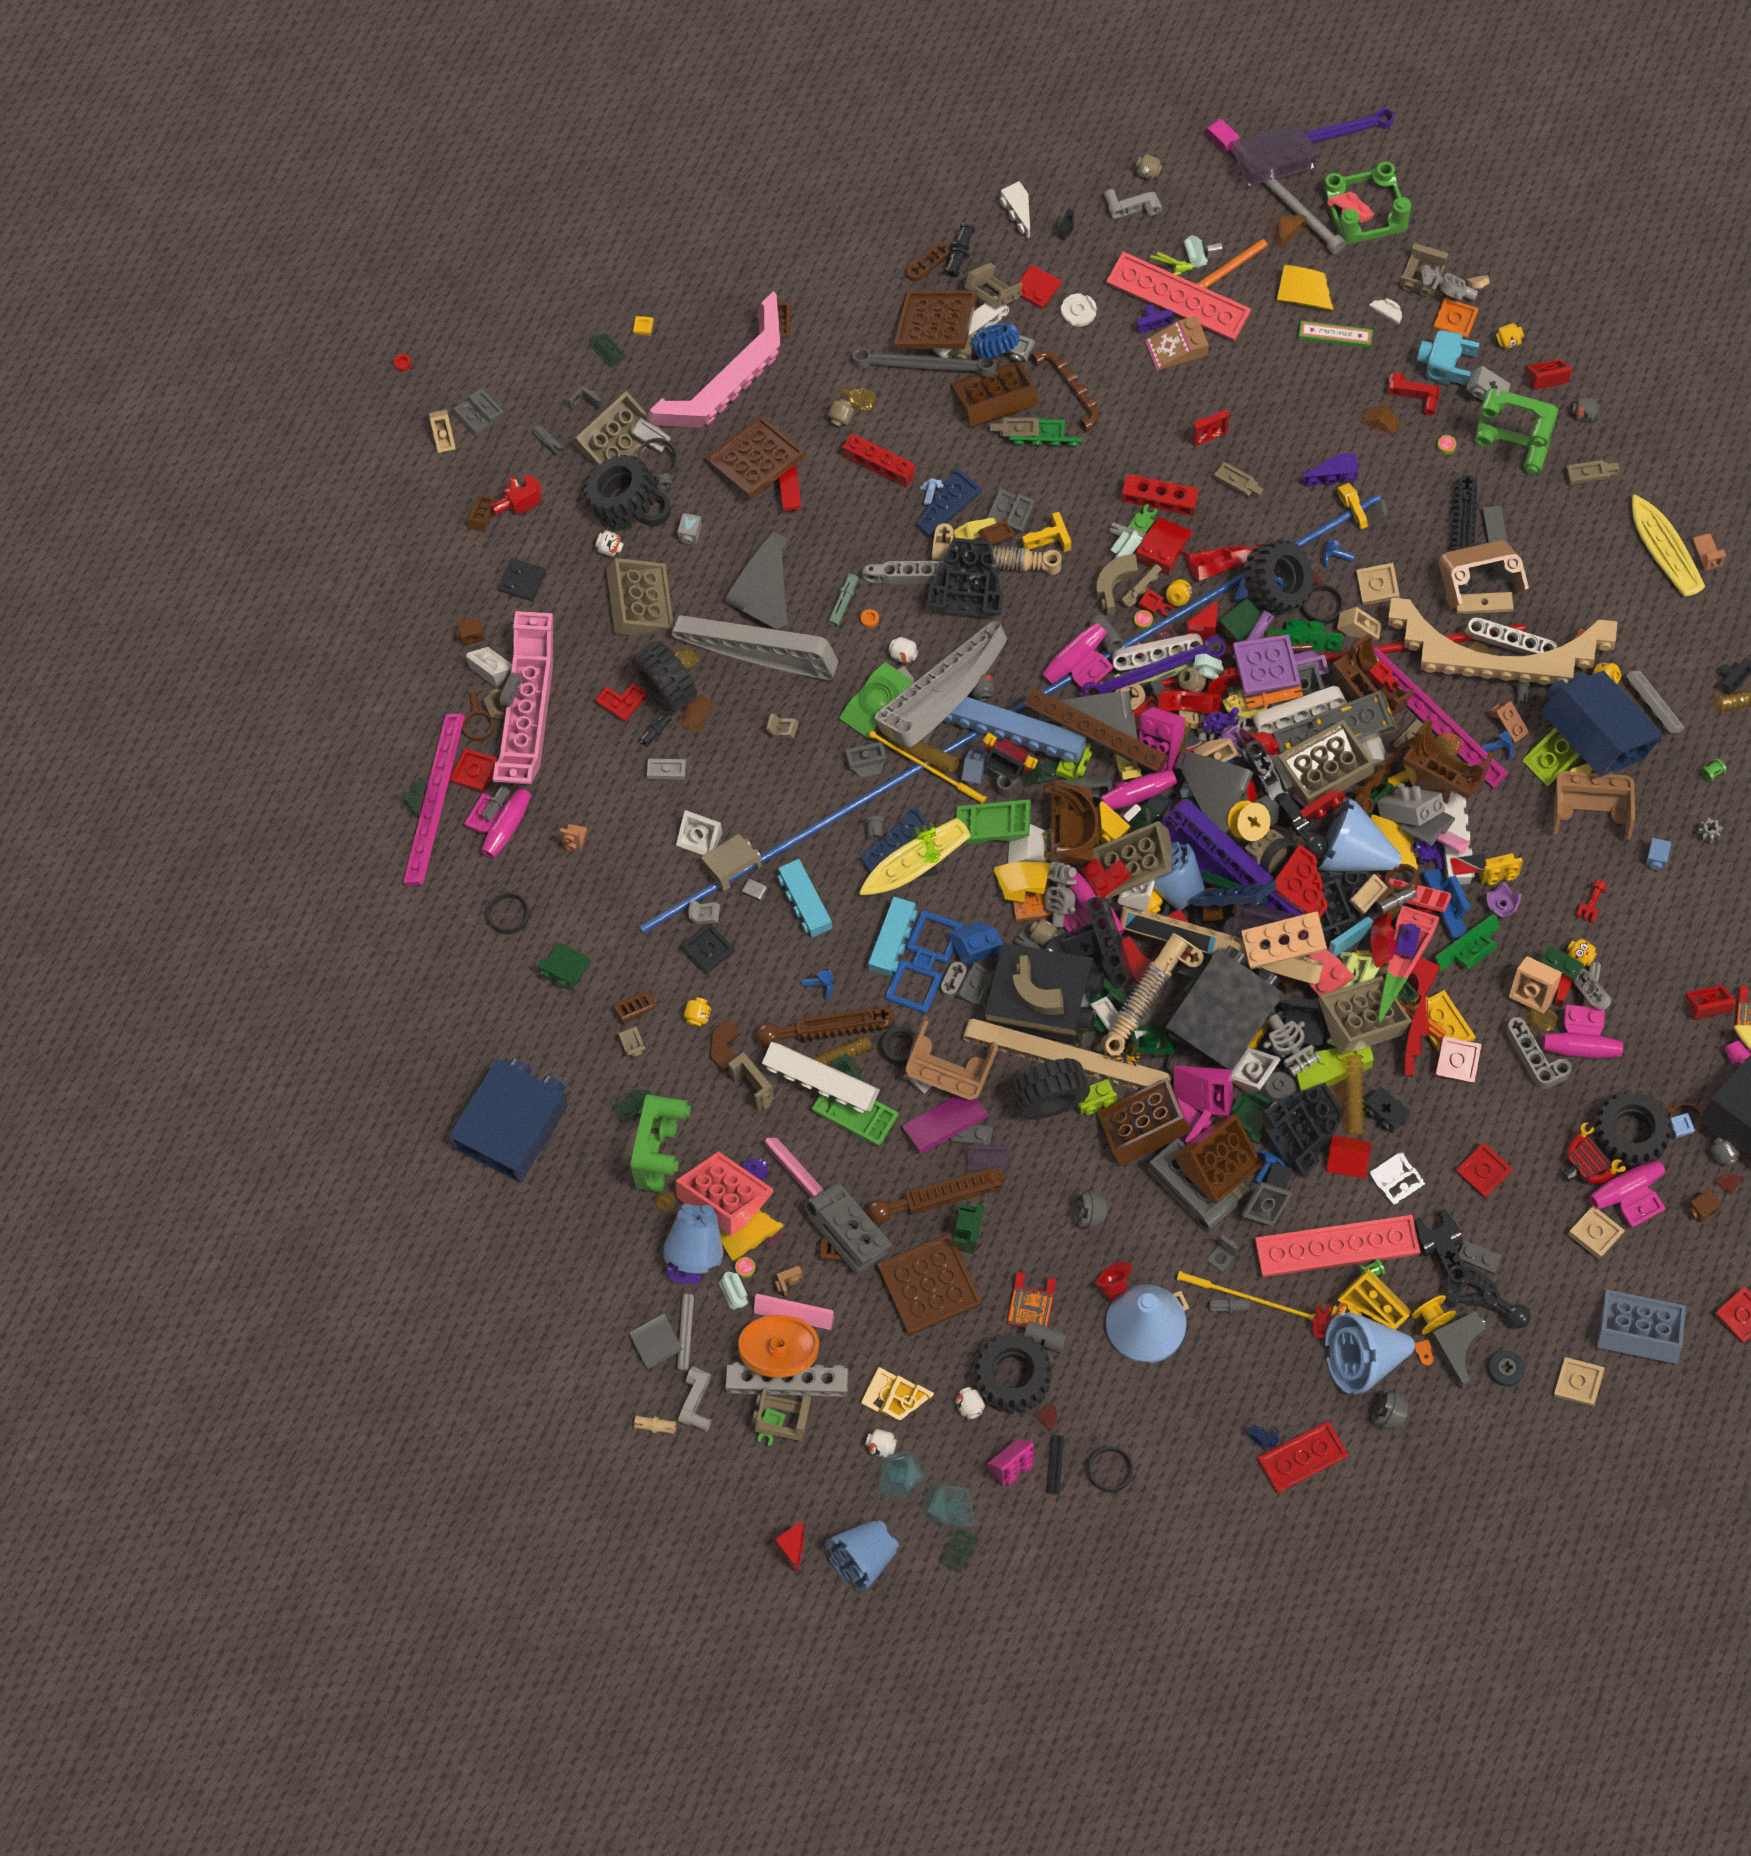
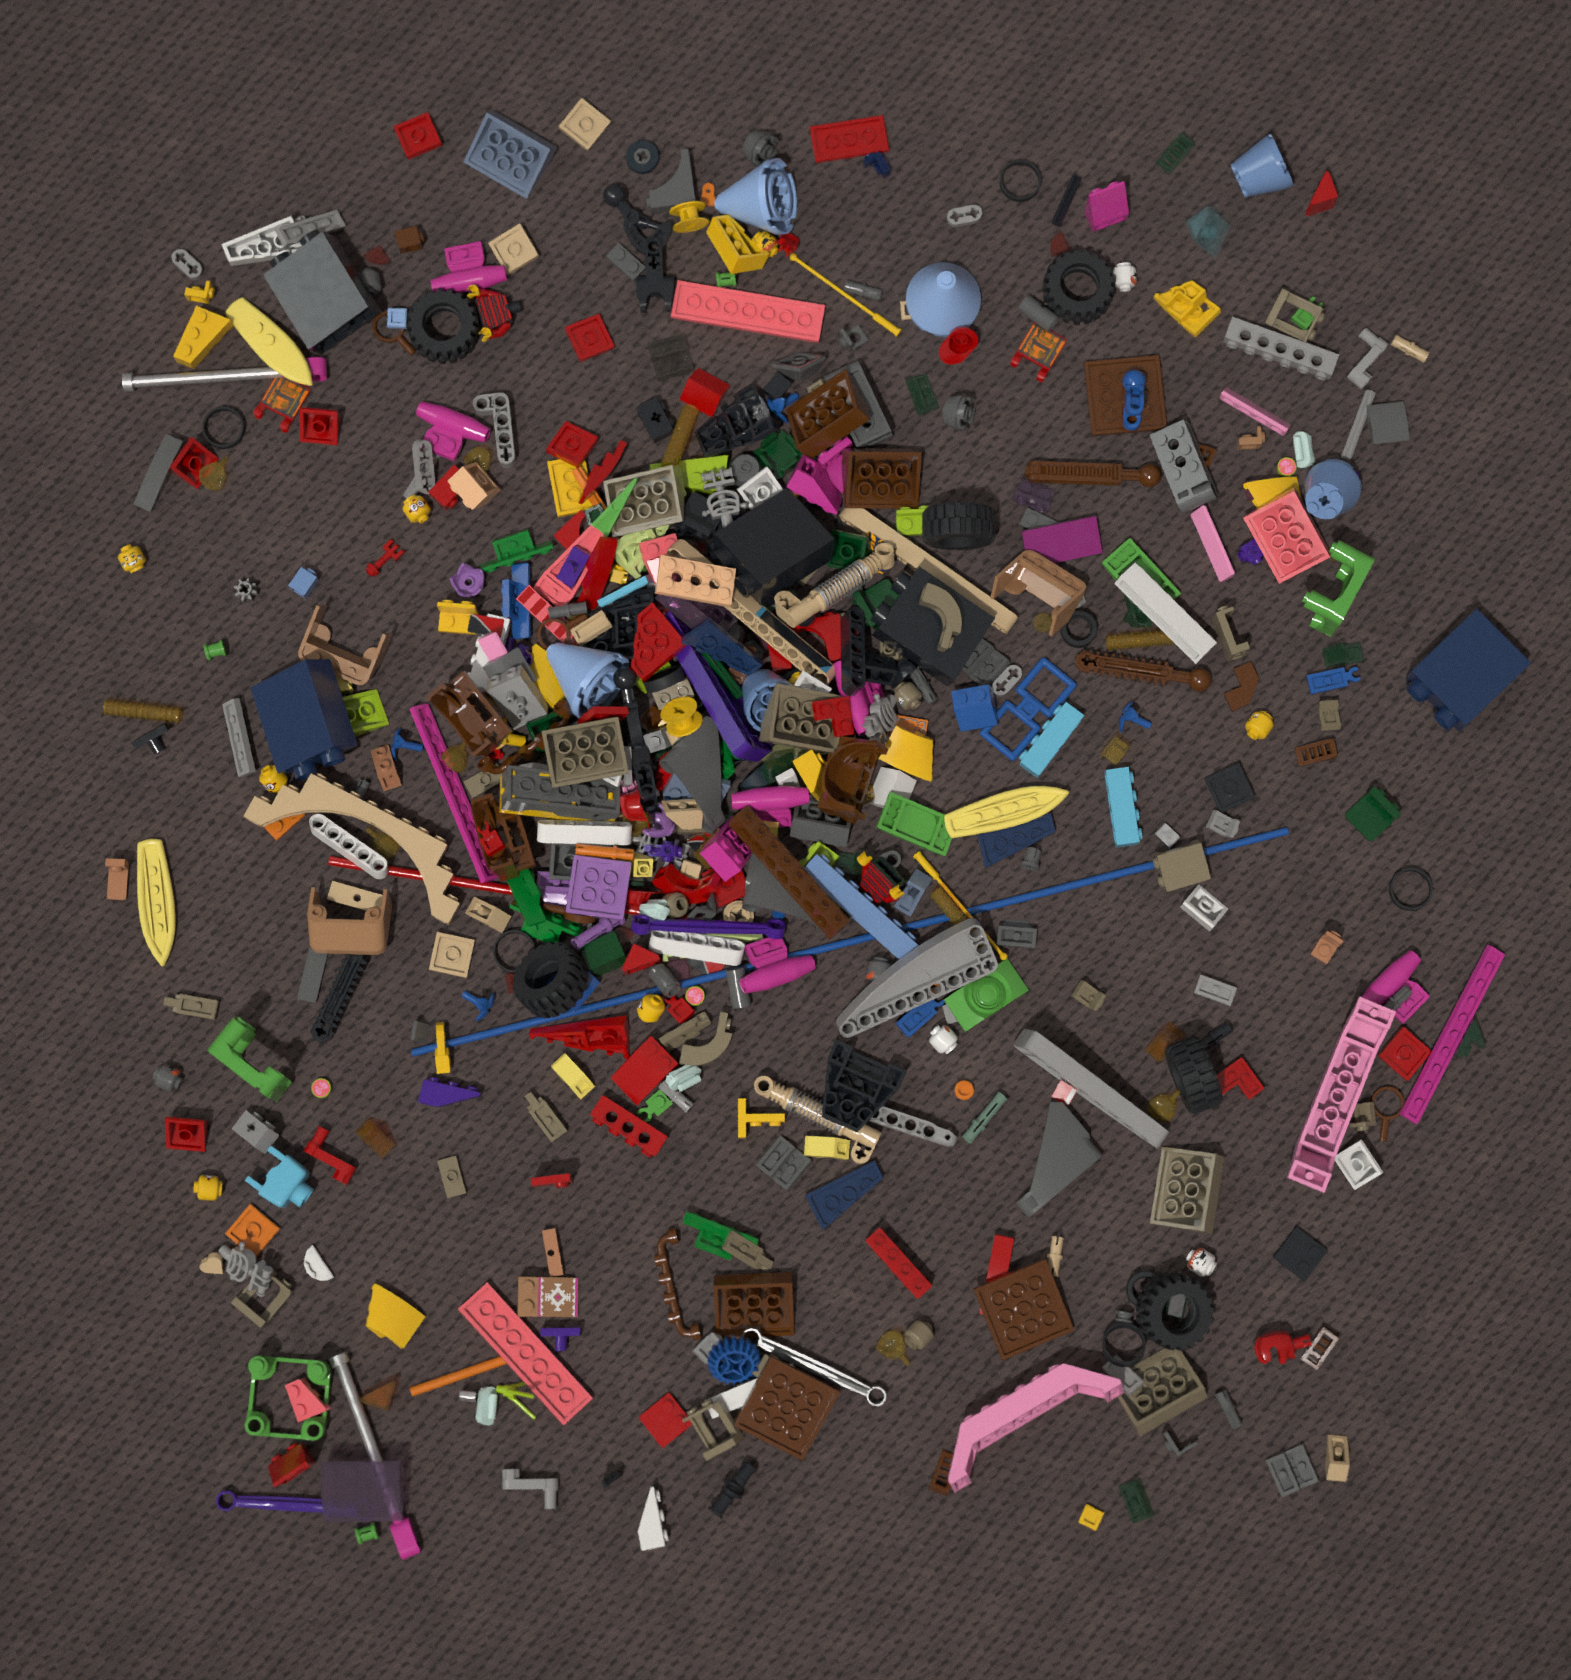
camera: 165 degrees left, 15 degrees up
red tile [393,354,412,372] -> none
reddish brown brick [455,616,485,646] -> none
dark grey beam [500,672,522,707] -> none
light grey brick [678,513,702,544] -> none
orange dish [739,1315,819,1378] -> none
white head [866,1429,897,1458] -> none
reddish brown beam [907,243,949,282] -> none
clear neon green hinge [915,823,941,863] -> none
light blue piece [920,478,944,505] -> none
clear light blue slope [927,1485,976,1528] -> none
dark green panel [951,1204,985,1254] -> none
reddish brown tile [978,520,1015,546] -> none
white tile [1061,293,1097,327] -> none
white tile [1090,996,1118,1032] -> none
dark tan head [1135,154,1162,180] -> none
tile [1299,321,1373,348] -> none
dark green plate [1540,946,1584,982] -> none
none -> red slope [268,1442,316,1487]
none -> bright green bush [355,1522,379,1545]
none -> dark tan plate [437,1156,466,1199]
none -> green bracket [506,869,546,927]
none -> nougat piece [542,1228,564,1277]
none -> light yellow slope [551,1053,595,1099]
none -> dark grey head [649,964,680,997]
none -> blue plate [895,999,944,1038]
none -> clear green slope [906,374,939,416]
none -> light grey beam [947,205,982,227]
none -> clear yellow tile [1033,613,1052,633]
none -> tan pin [1047,1236,1064,1277]
none -> clear yellow panel [1100,736,1130,765]
none -> blue piece [1122,369,1146,431]
none -> blue plate [1306,667,1361,695]

